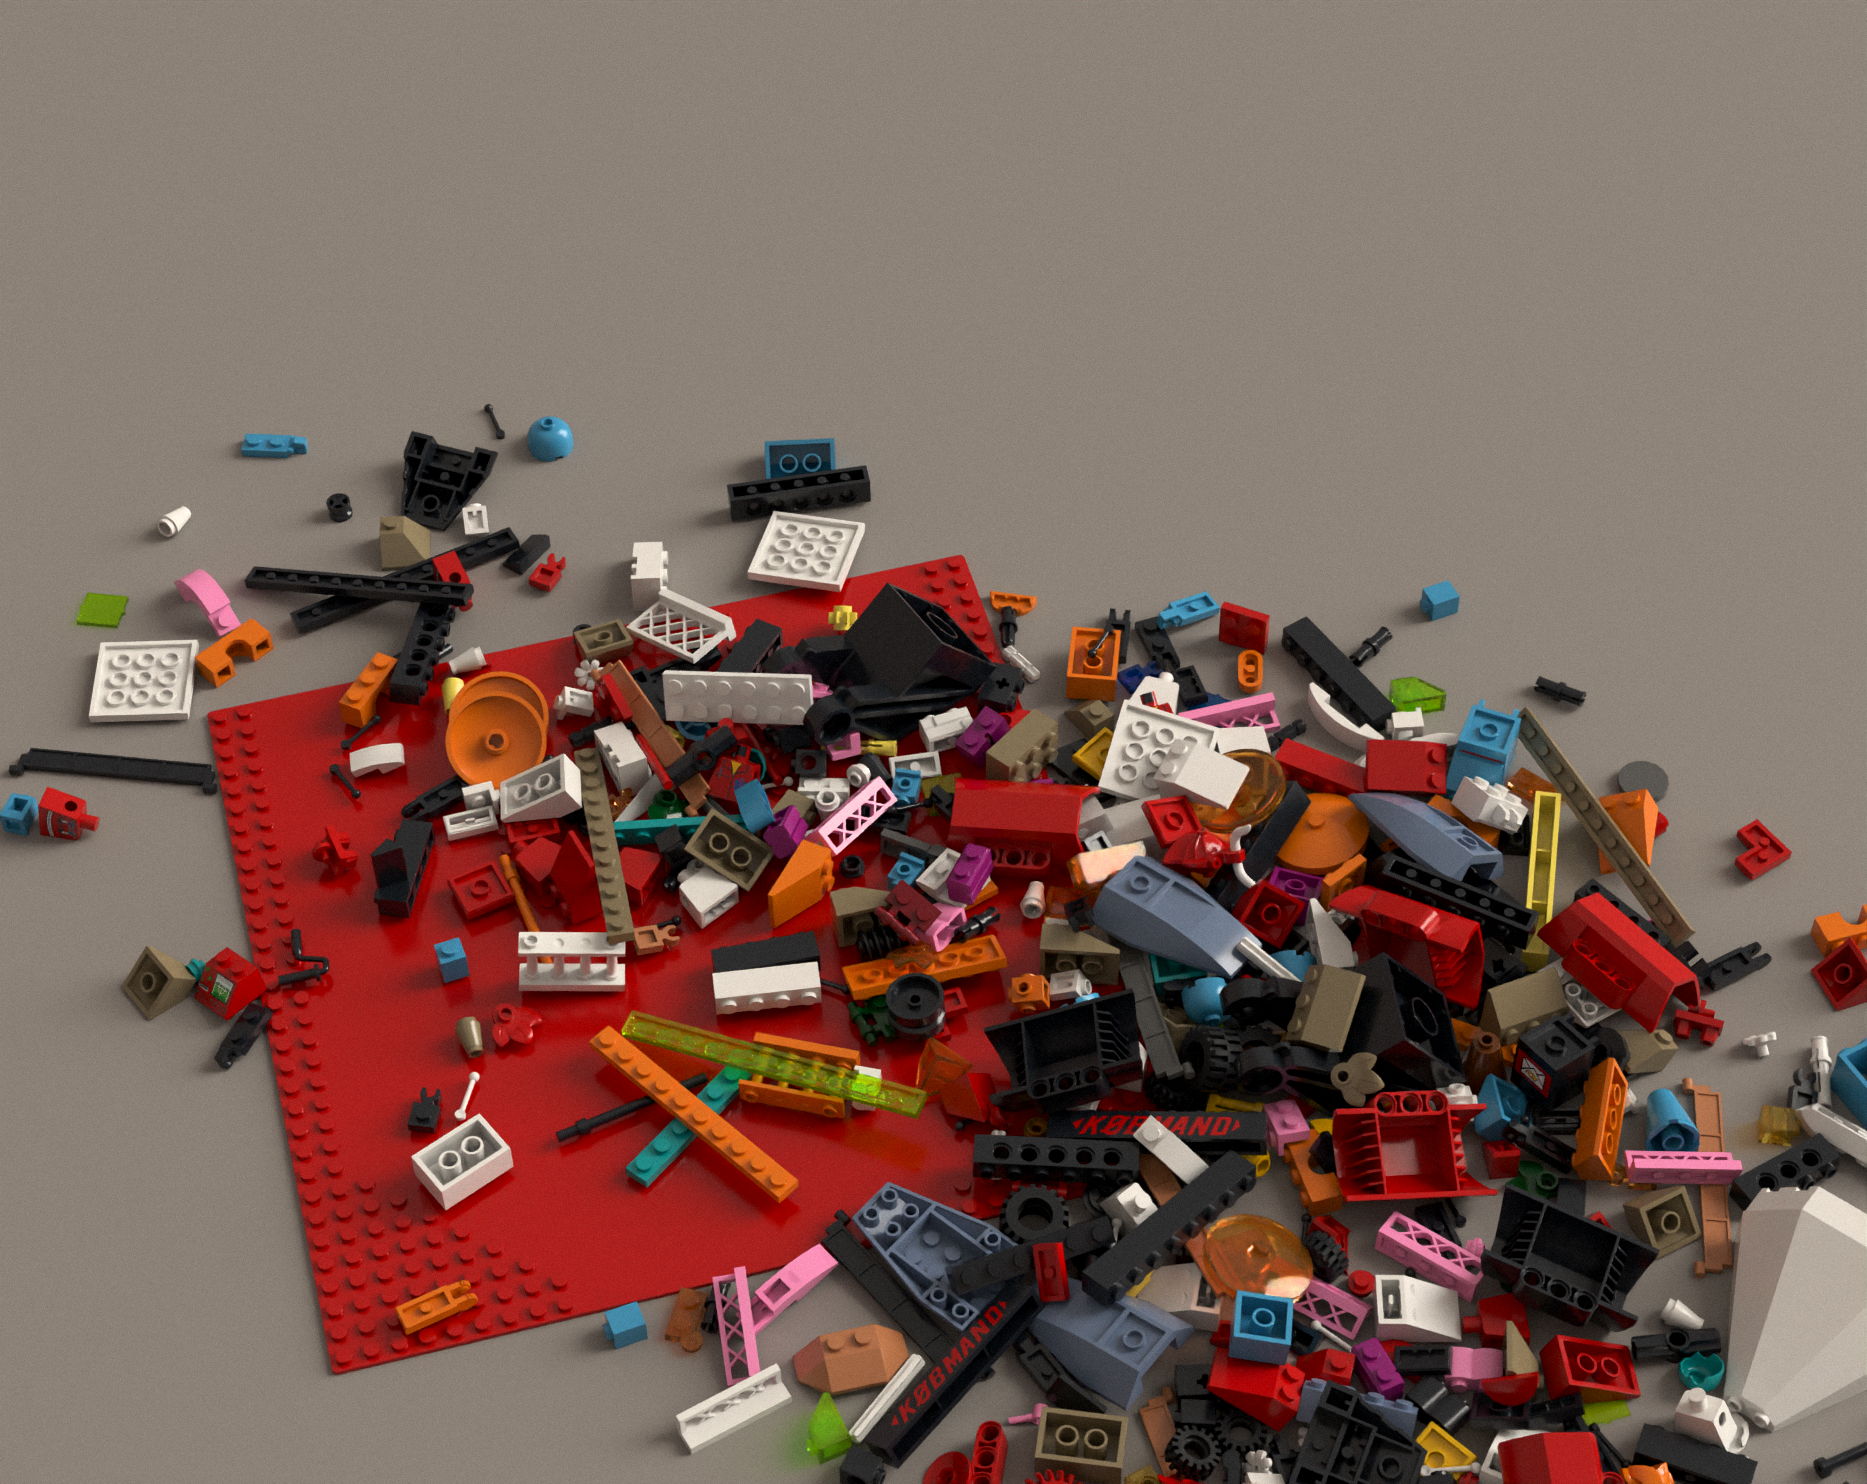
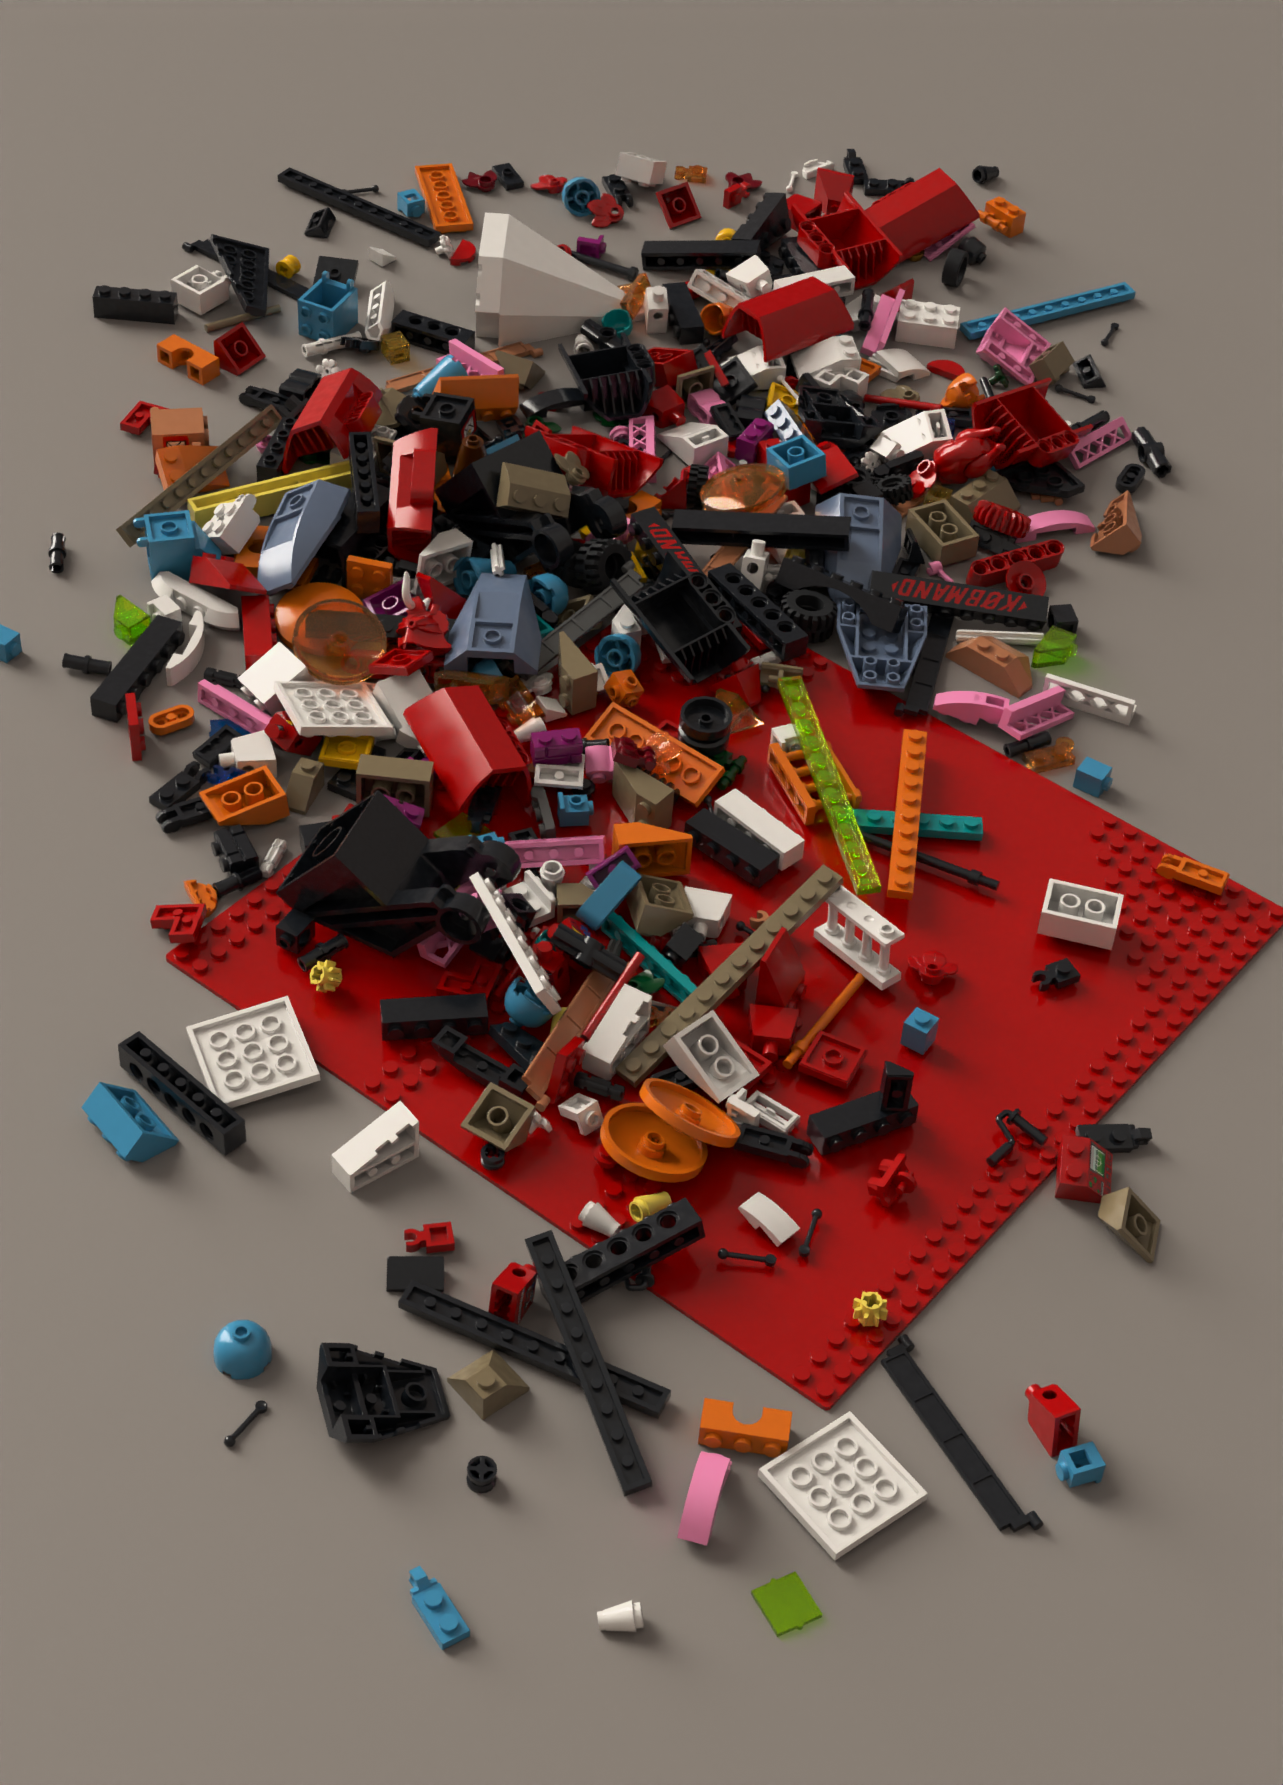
camera: 130 degrees left, 5 degrees down
teal plate [186,958,205,984] -> none
orange arch [339,652,398,729] -> none
dark tan cone [455,1017,483,1058] -> none
white hinge [455,1072,480,1121] -> none
white bracket [462,503,489,537] -> none
white fence [626,588,737,664] -> none
black hinge [887,798,933,815] -> none
red plate [1032,1242,1070,1302] -> none
black hinge [1063,895,1095,934] -> none
black hinge [1087,625,1114,658] -> none
white arch [1133,1115,1209,1186] -> none
white slope [1153,739,1250,810] -> none
dark azure hinge [1155,591,1220,629] -> none
dark grey tile [1617,761,1669,803] -> none
none -> nougat container [150,407,209,467]
none -> red plate [150,903,207,944]
none -> black brick [211,824,259,877]
none -> black brick [279,368,322,402]
none -> clear orange piece [617,273,651,320]
none -> dark tan hips [760,662,803,691]
none -> light yellow gear [852,1291,888,1327]

